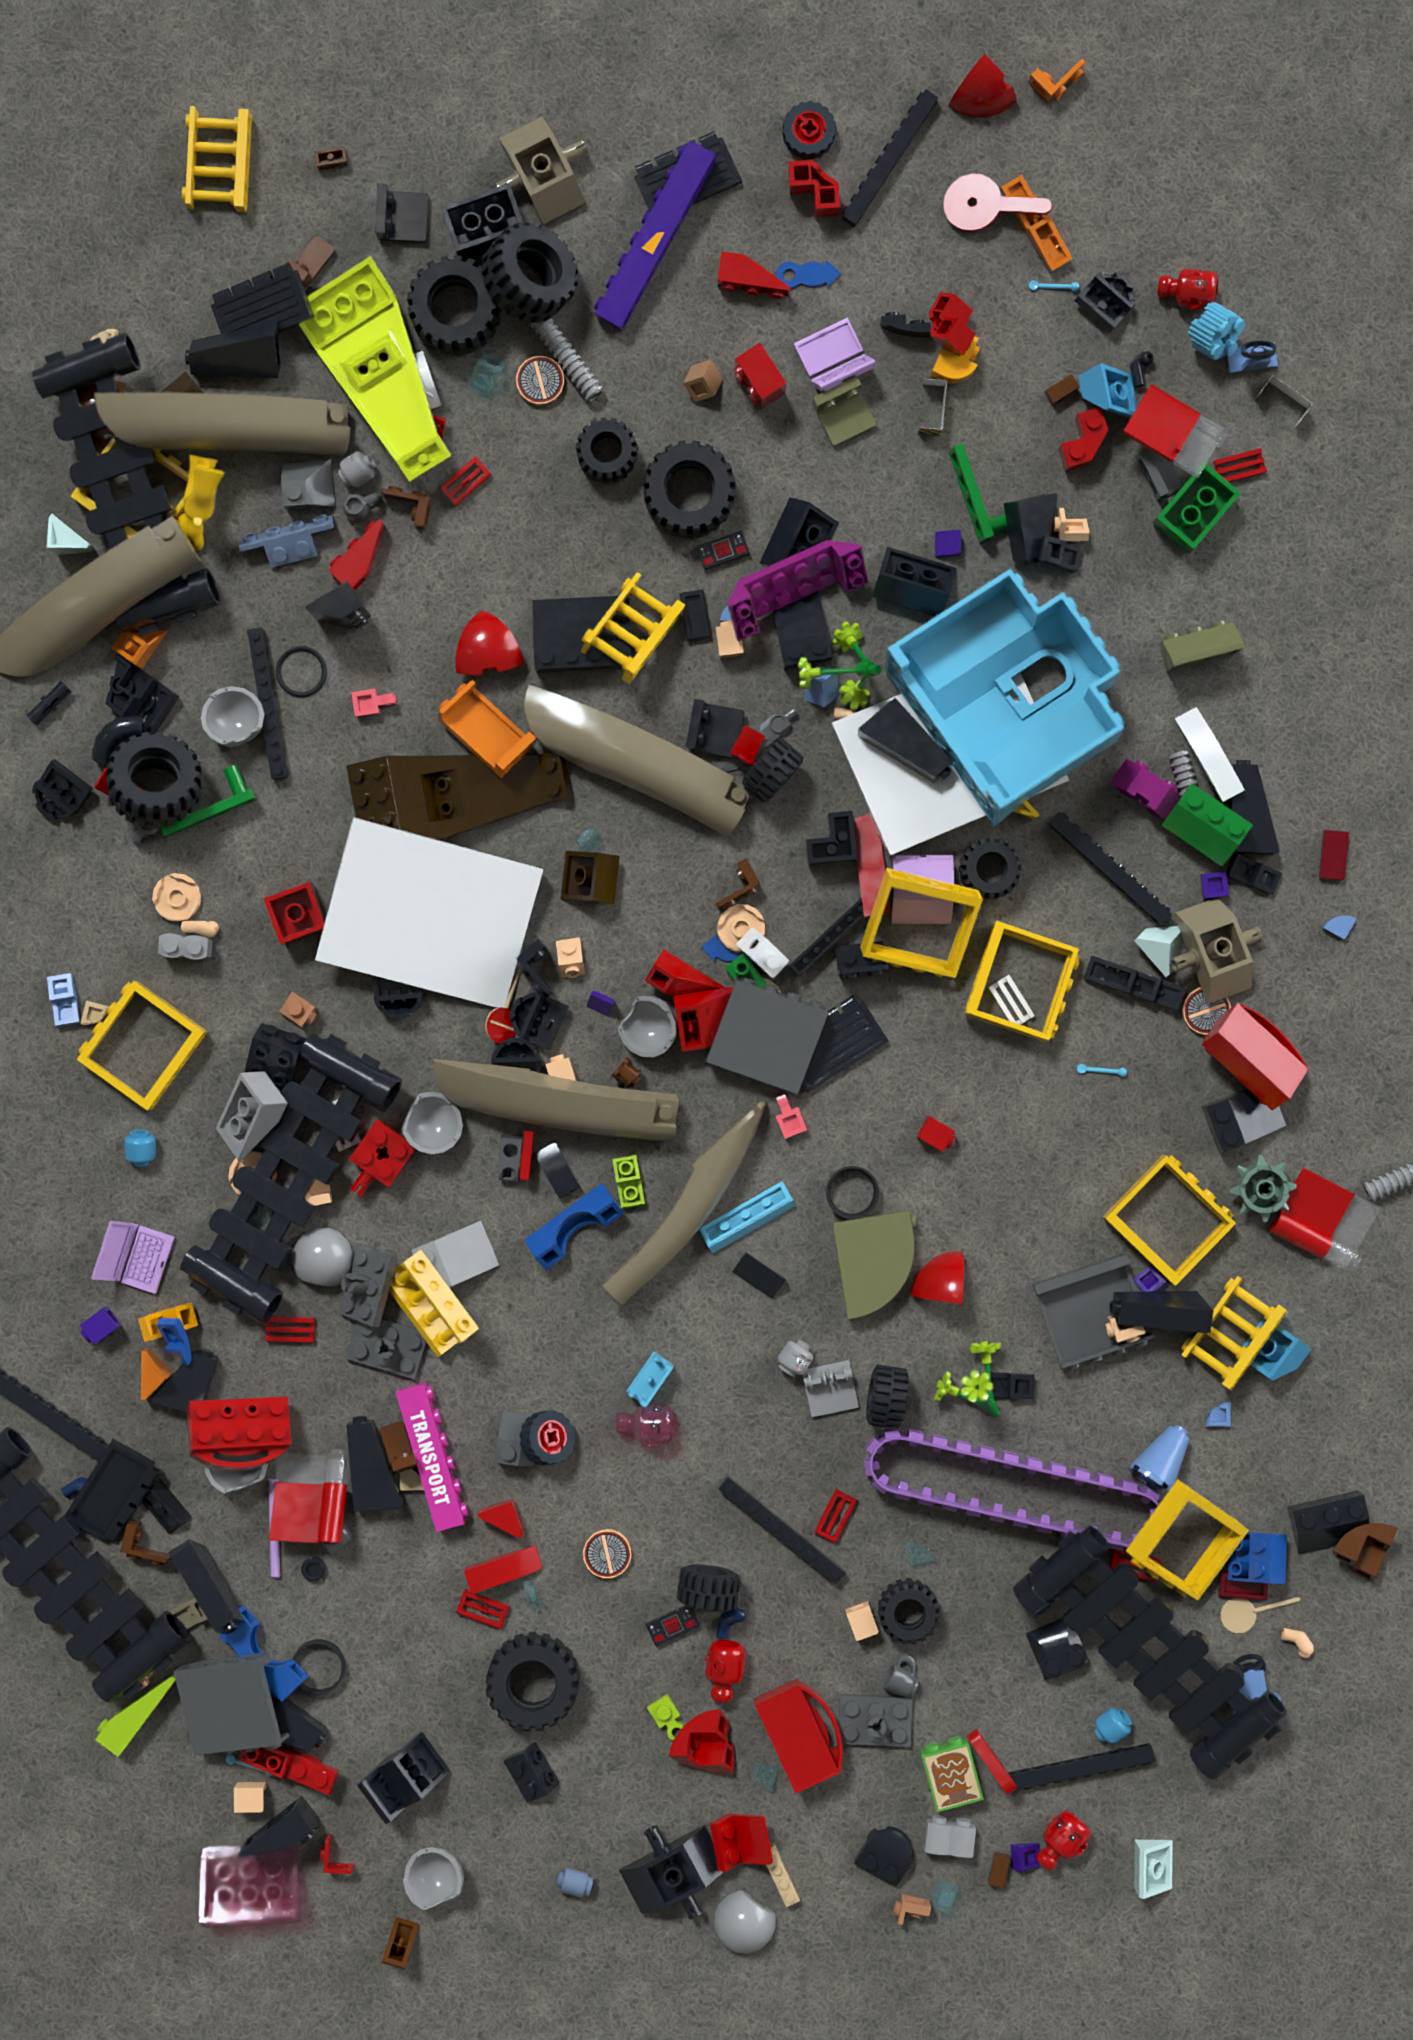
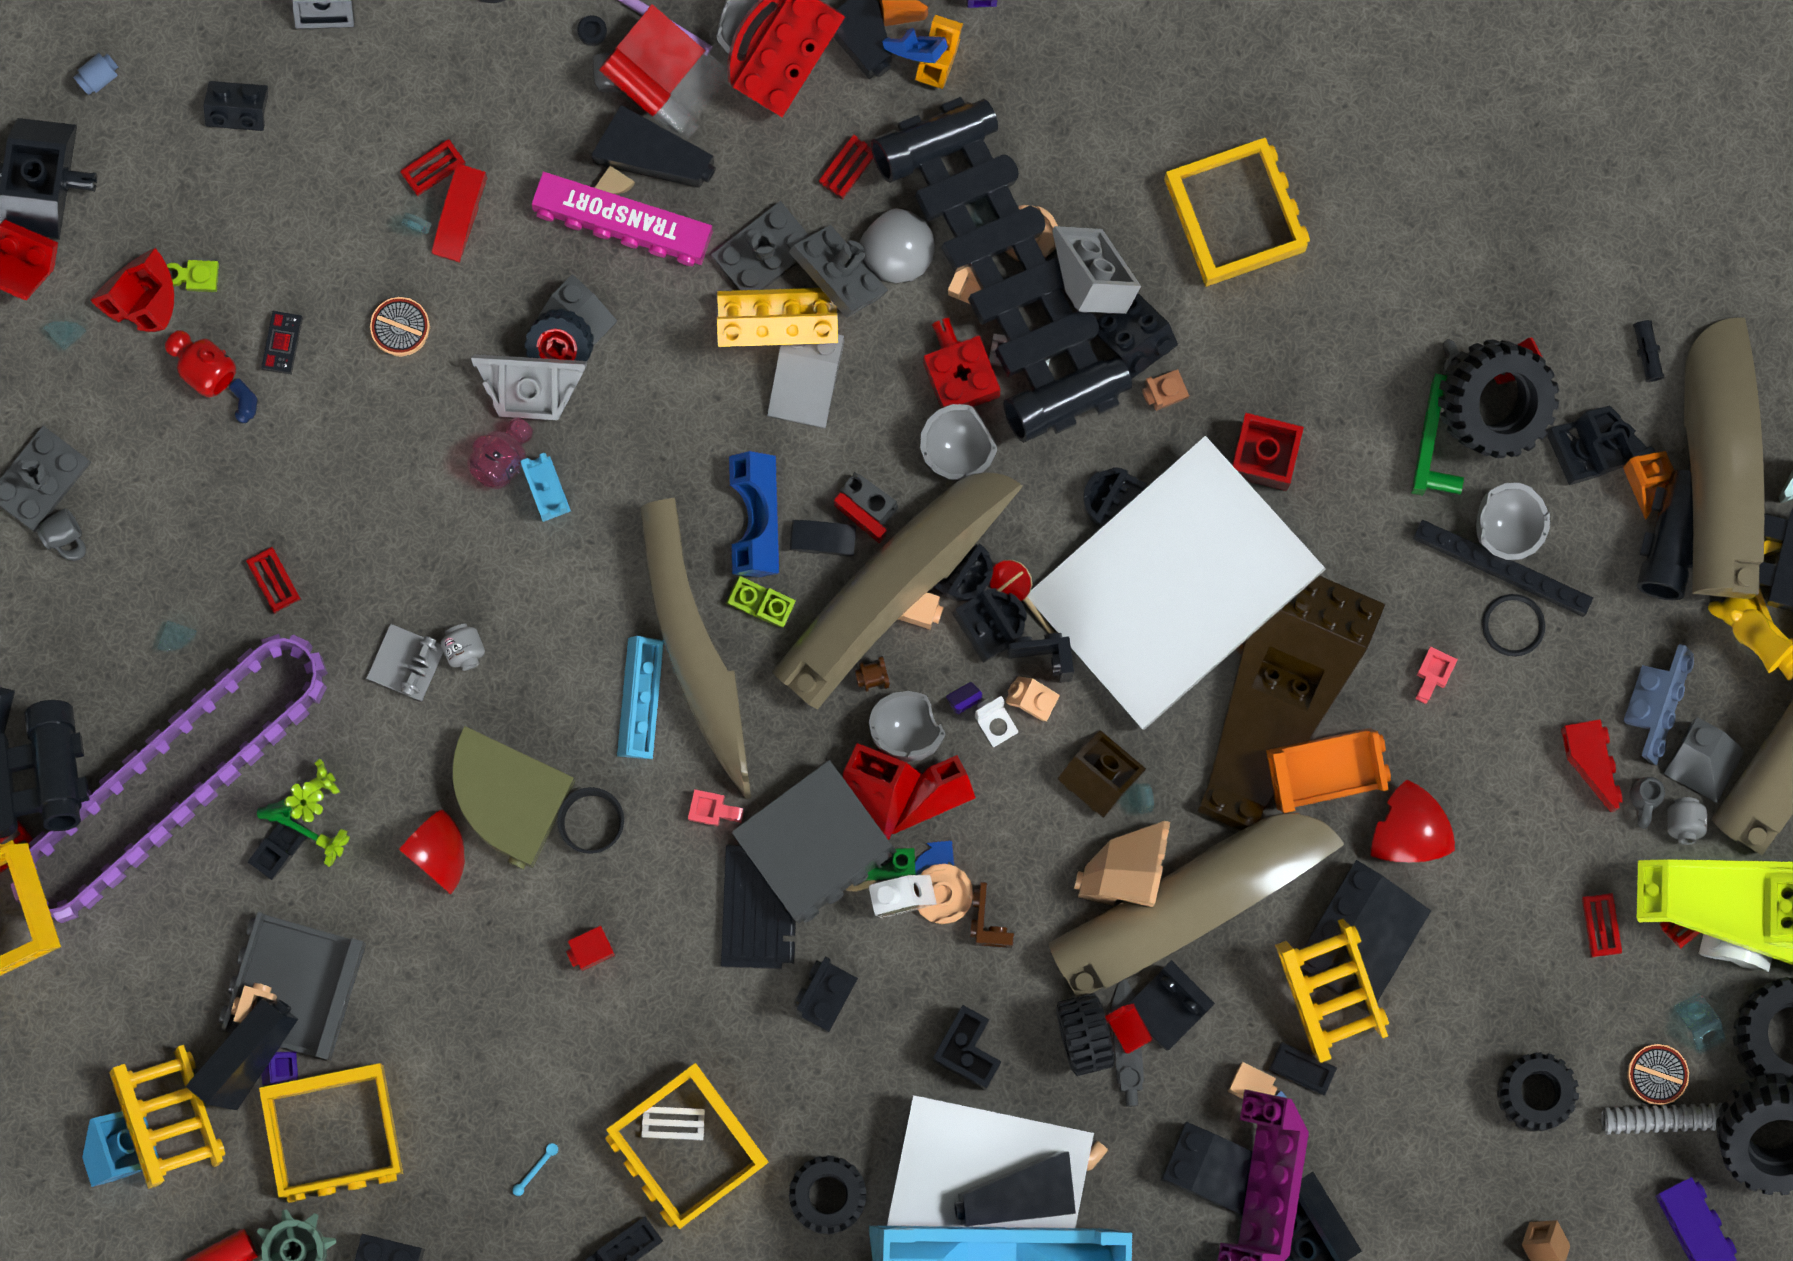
camera: 120 degrees right, 10 degrees down
black slope [32,759,93,820] -> none
slope [47,973,81,1028] -> none
tan tile [80,1001,110,1025] -> none
lavender piece [91,1221,175,1294] -> none
black cylinder [92,715,143,764] -> none
dark azure head [124,1129,156,1167] -> none
light nougat tile [152,873,202,922] -> none
light grey brick [158,933,213,960] -> none
light nougat arm [181,921,219,938] -> none
black slope [305,581,371,629] -> none
reddish brown bracket [380,1421,417,1475] -> none
reddish brown bracket [381,486,431,530] -> none
red slope [477,1498,524,1538] -> none
black tyre [485,1632,580,1731] -> none
black tyre [643,440,736,538] -> none
black tyre [676,1564,741,1612] -> none
tile [696,530,750,570] -> none
black piece [718,1476,845,1585] -> none
black slope [732,1252,786,1298] -> none
red piece [754,1678,843,1794] -> none
black piece [789,868,893,976] -> none
lime plant [798,622,882,710] -> none
medium blue panel [804,665,839,707] -> none
light nougat panel [845,1601,879,1641] -> none
sticker [853,814,891,917] -> none
yellow window [860,868,983,978] -> none
black tyre [866,1364,909,1429] -> none
black tyre [878,1578,940,1645] -> none
piece [891,855,954,925] -> none
medium blue cone [1128,1425,1190,1495] -> none
medium blue tile [1205,1402,1231,1427] -> none
none -> light grey wing [471,354,587,420]
none -> white bracket [975,696,1018,747]
none -> light nougat brick [1074,821,1170,907]

